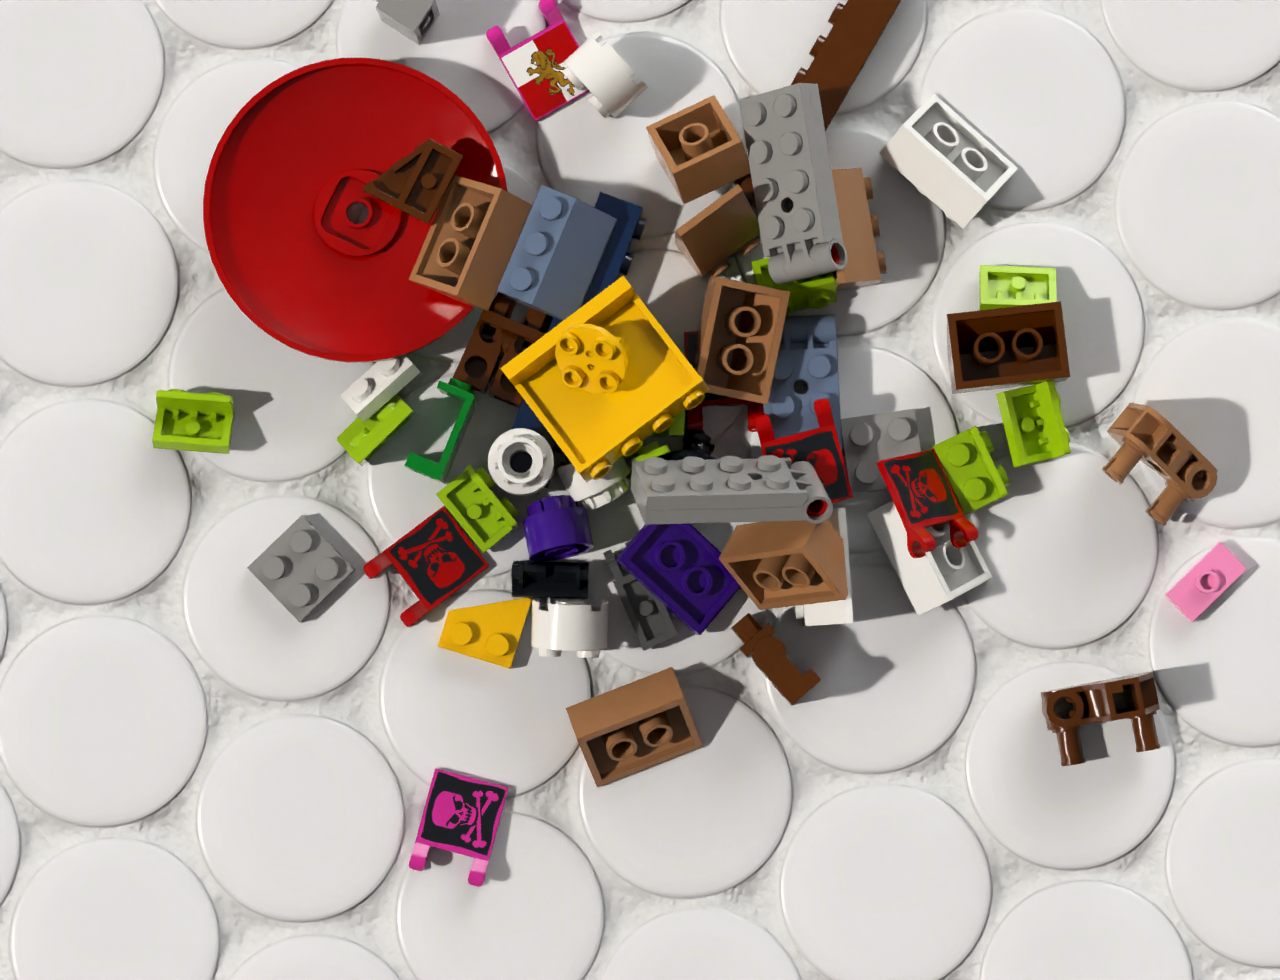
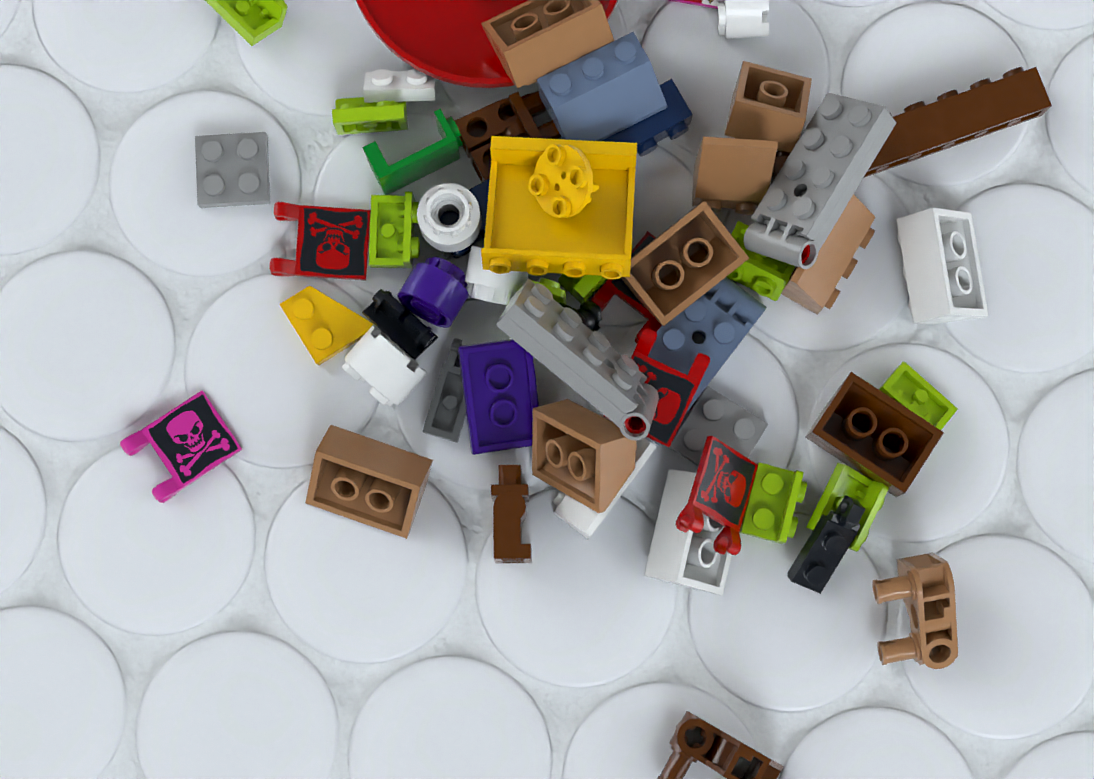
camera: 40 degrees right, 5 degrees down
bright pink plate [1164,542,1247,622] -> none
none -> black hinge [787,495,865,594]

